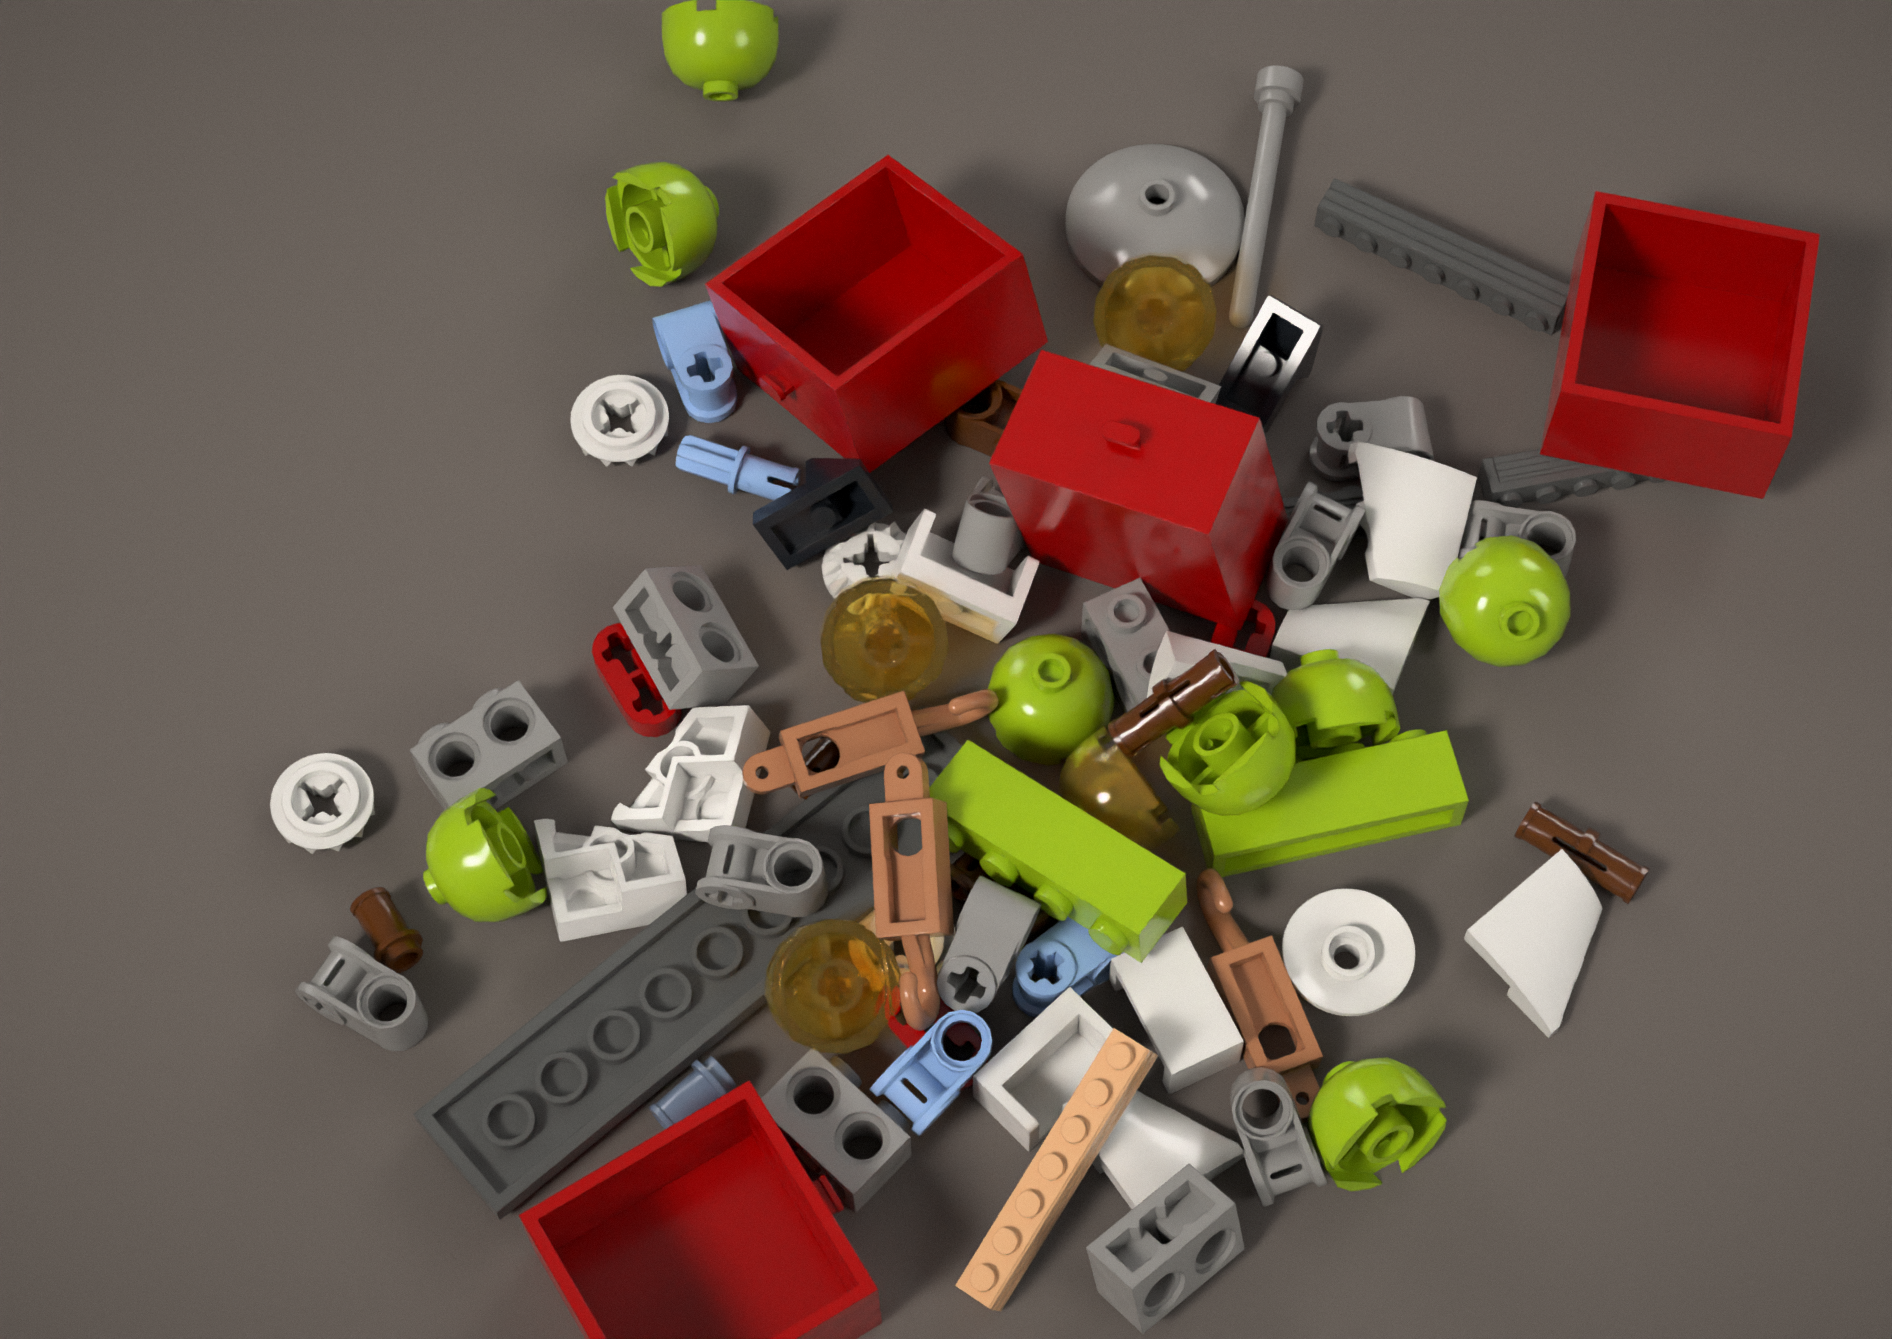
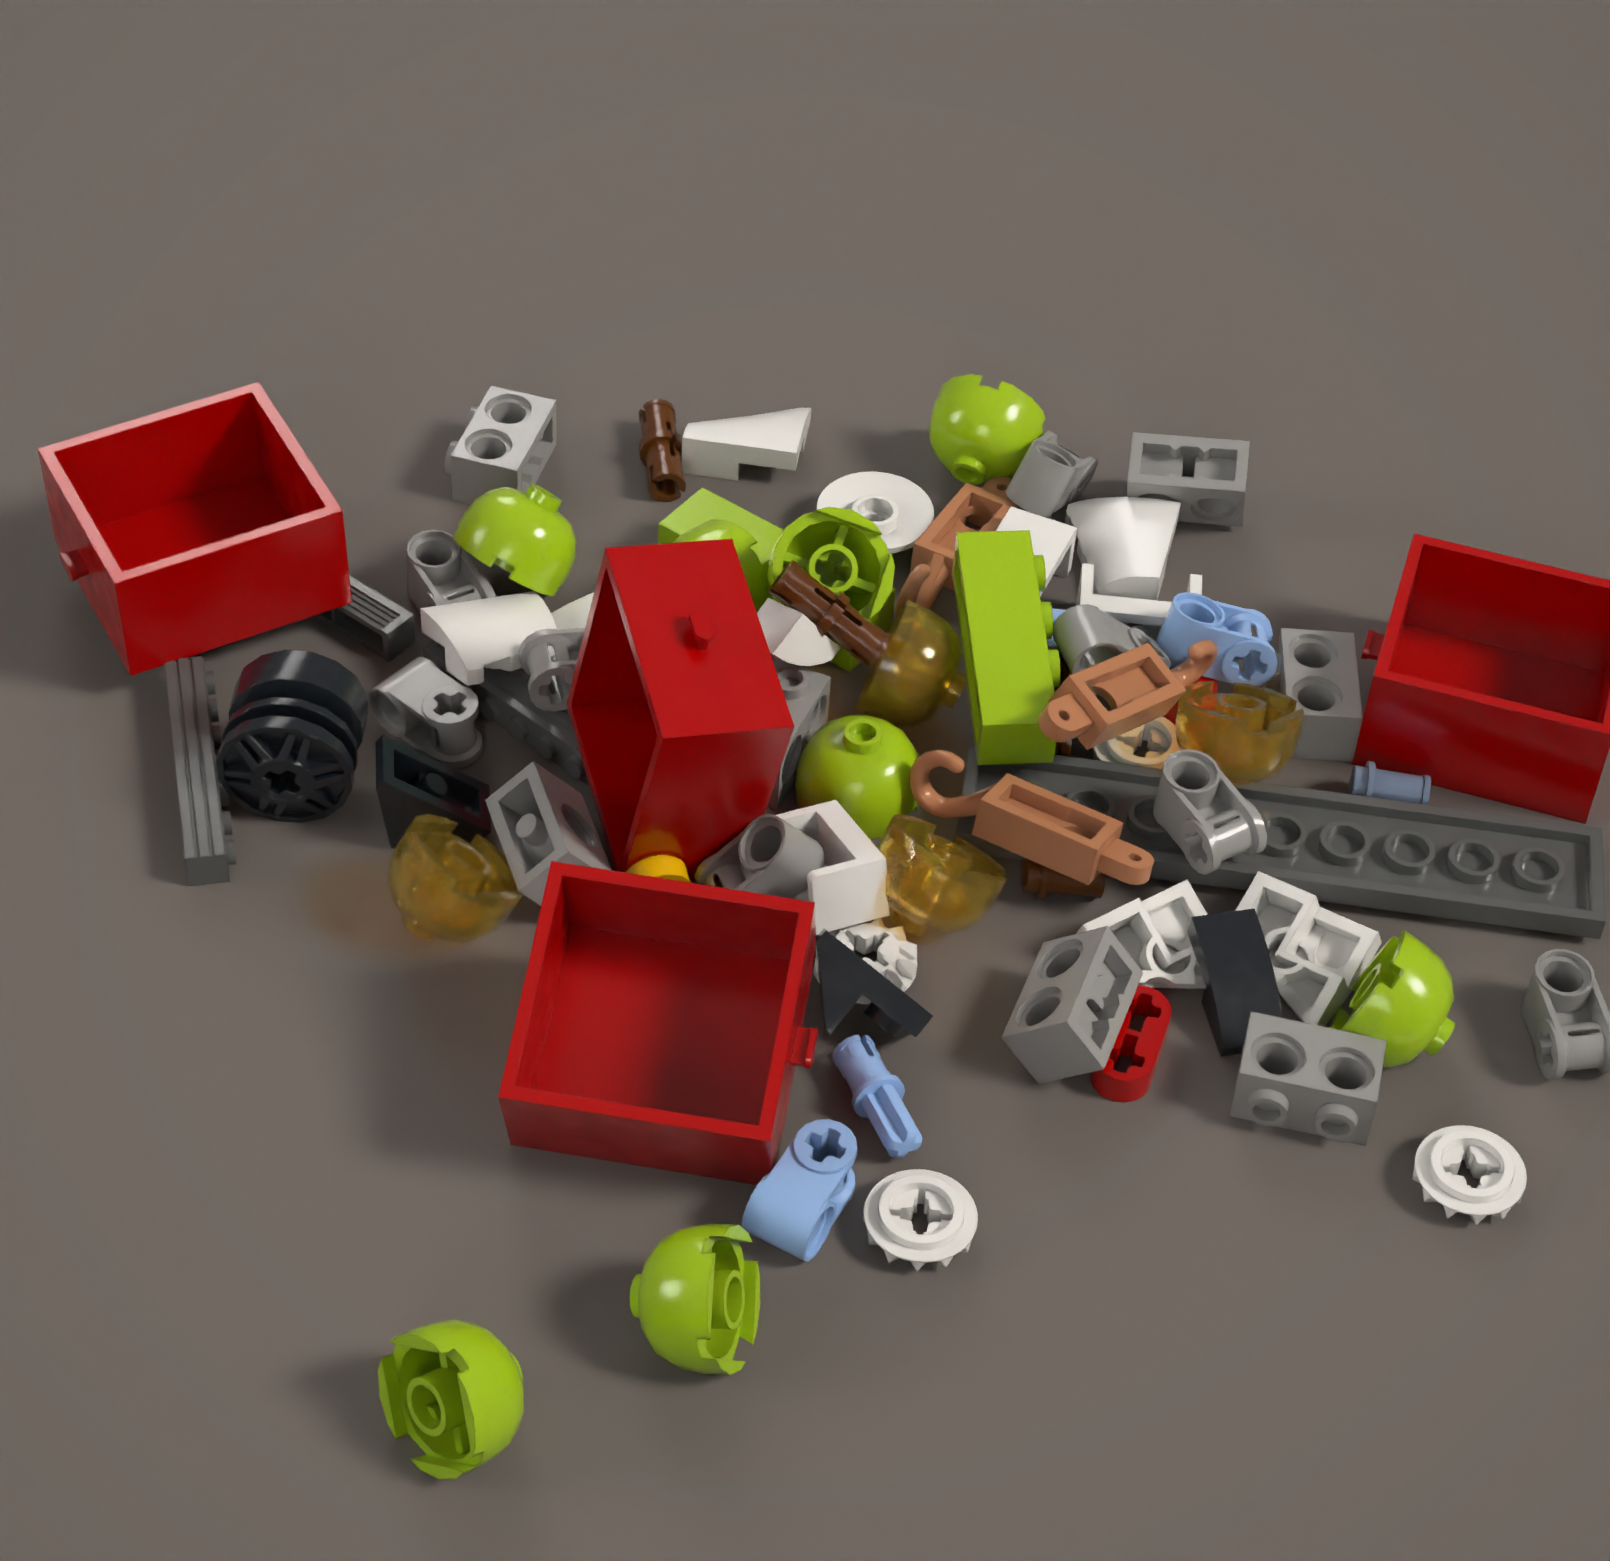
camera: 135 degrees left, 20 degrees down
reddish brown pin [350,887,423,973] -> none
light nougat piece [955,1028,1158,1312] -> none
light grey dish [1065,144,1245,304] -> none
light grey piece [1229,66,1304,328] -> none
none -> black wheel [216,650,368,823]
none -> light grey brick [444,386,557,504]
none -> black slope [1187,908,1284,1057]

